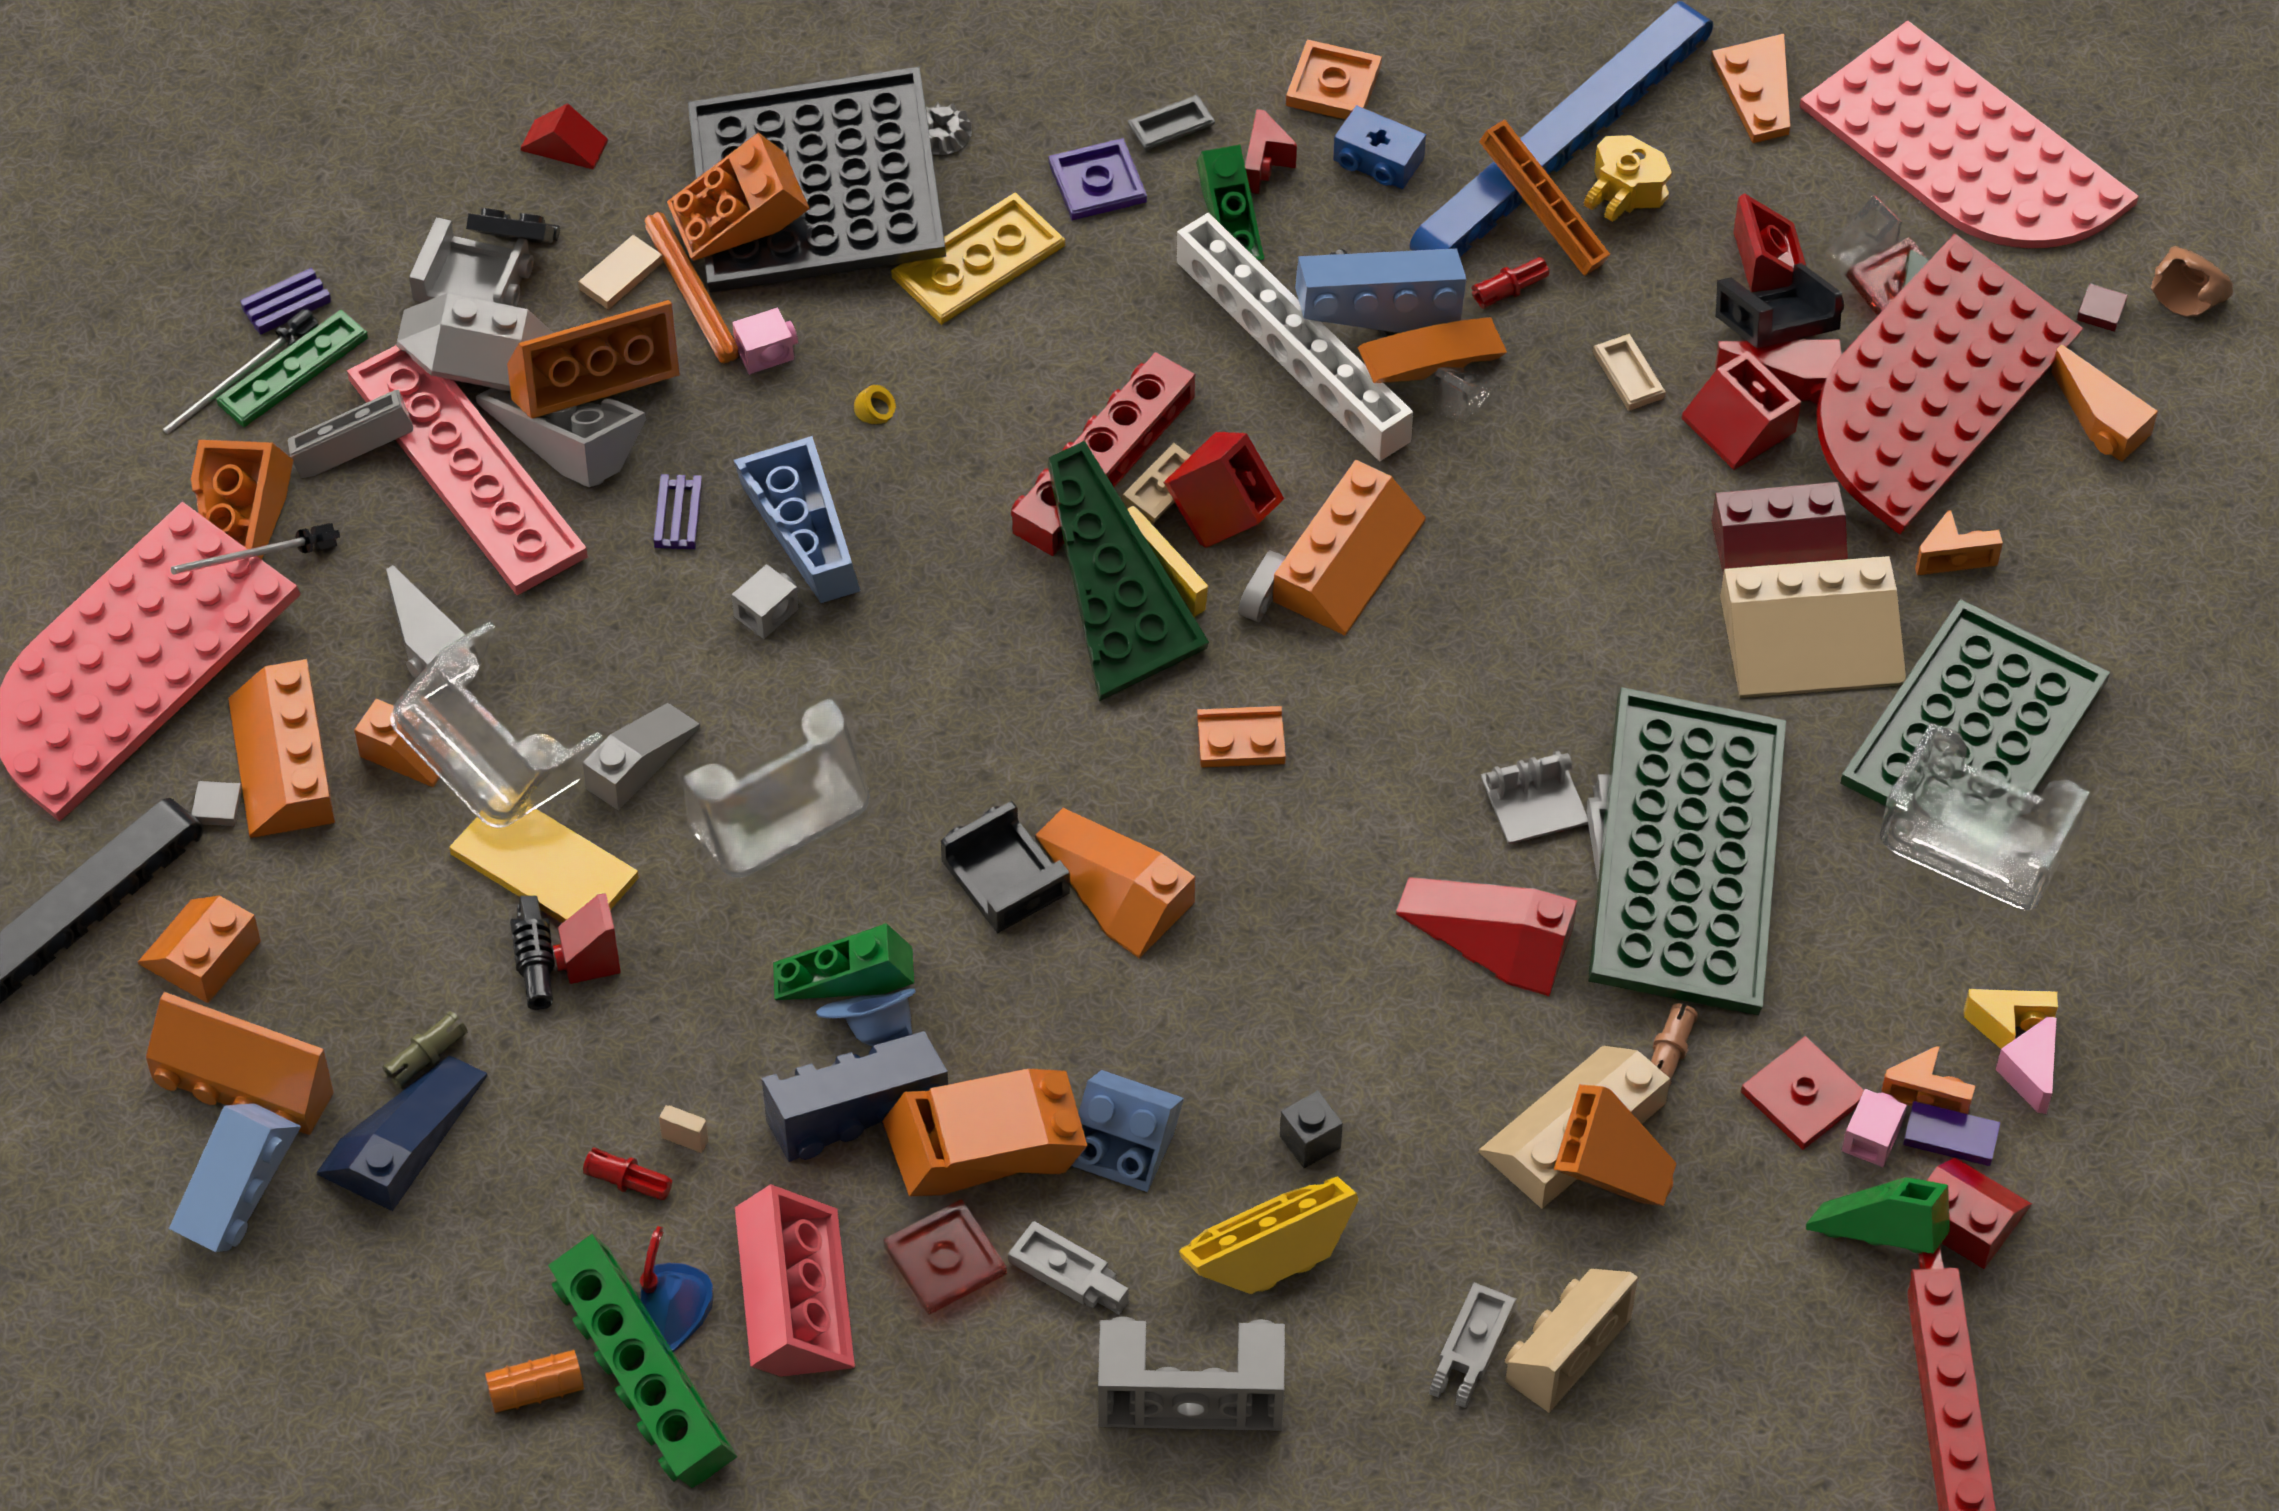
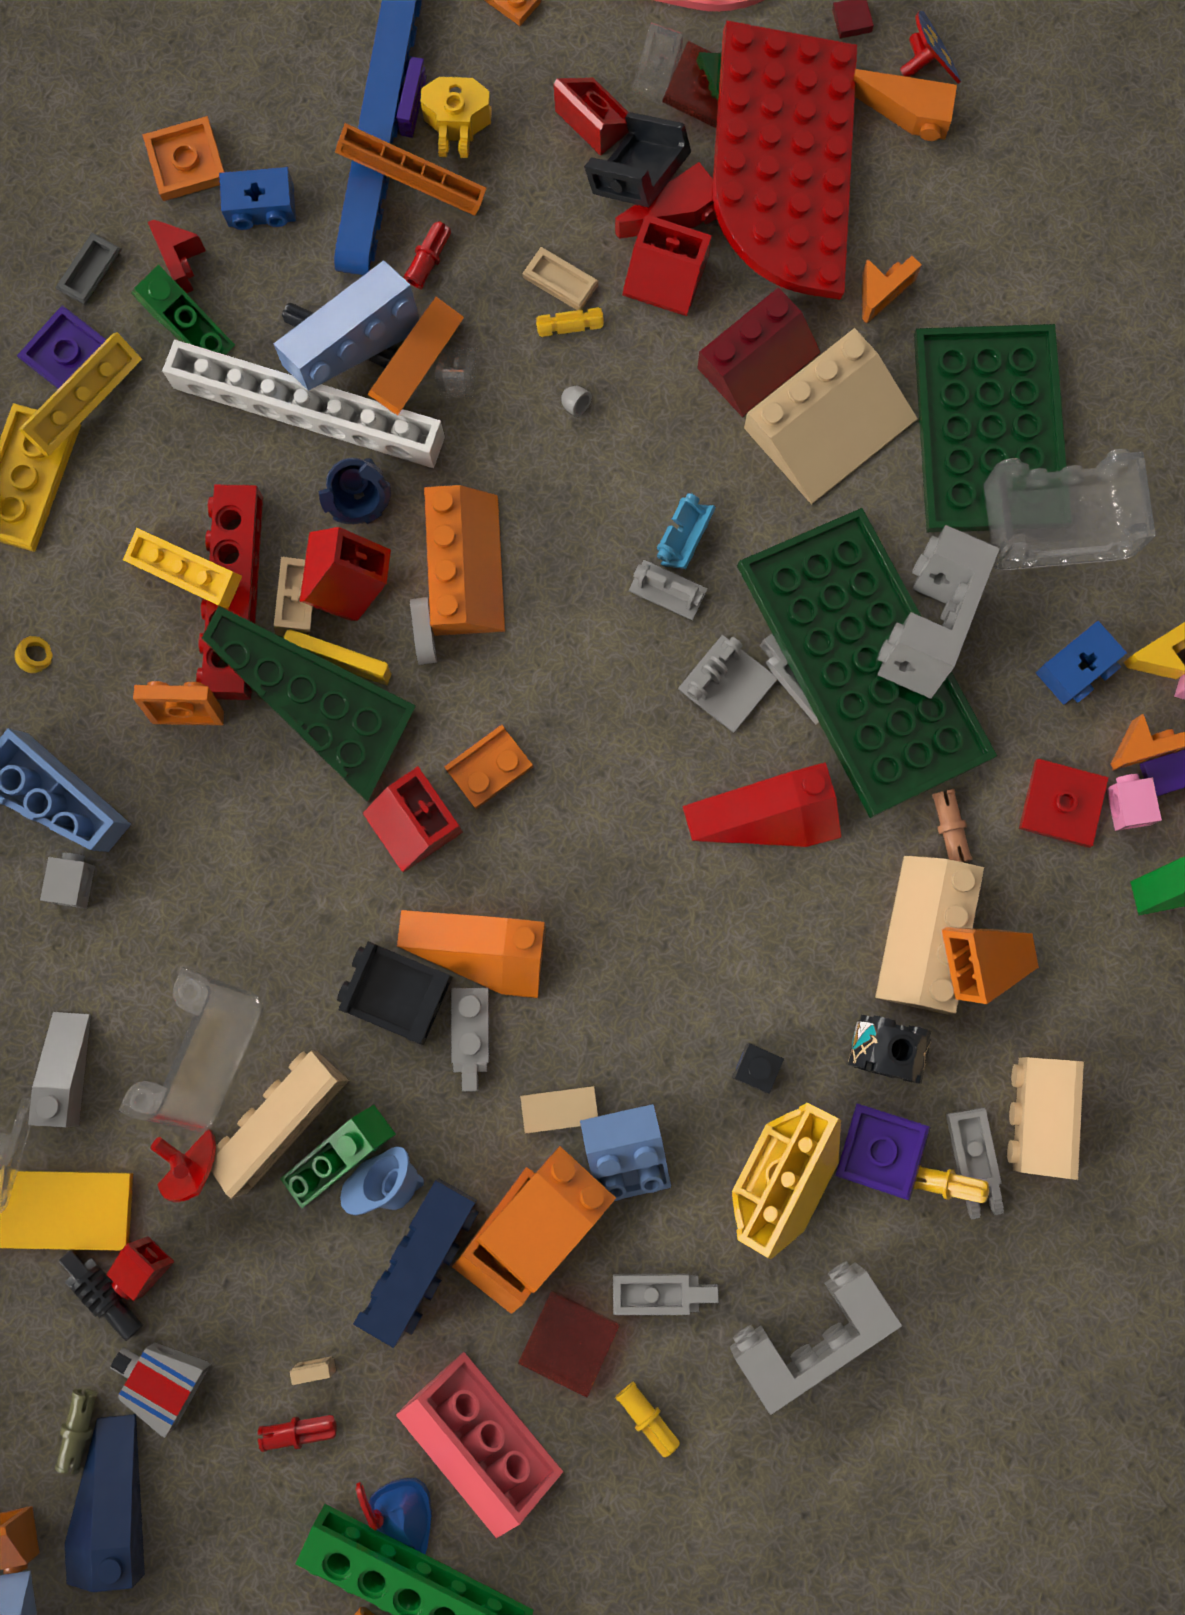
camera: 30 degrees left, 25 degrees up
none -> yellow plate [19,332,142,456]
none -> torso [110,1343,211,1438]
none -> yellow plate [123,528,242,609]
none -> orange plate [133,681,224,725]
none -> red shield [150,1128,216,1202]
none -> tan slope [211,1050,349,1199]
none -> dark blue helmet [318,458,391,525]
none -> red slope [363,766,463,873]
none -> dark purple tile [397,57,427,138]
none -> light grey hinge [451,988,489,1092]
none -> tan tile [520,1086,598,1133]
none -> yellow axle [536,307,604,337]
none -> light grey hinge [561,386,592,417]
none -> yellow axle [615,1381,680,1458]
none -> light grey hinge [629,560,707,621]
none -> dark azure hinge [657,493,716,569]
none -> dark purple tile [835,1104,931,1201]
none -> black brick [847,1015,931,1084]
none -> light grey plate [877,525,1000,698]
none -> red shield [900,11,961,84]
none -> yellow axle [913,1166,989,1203]
none -> blue brick [1035,621,1127,705]

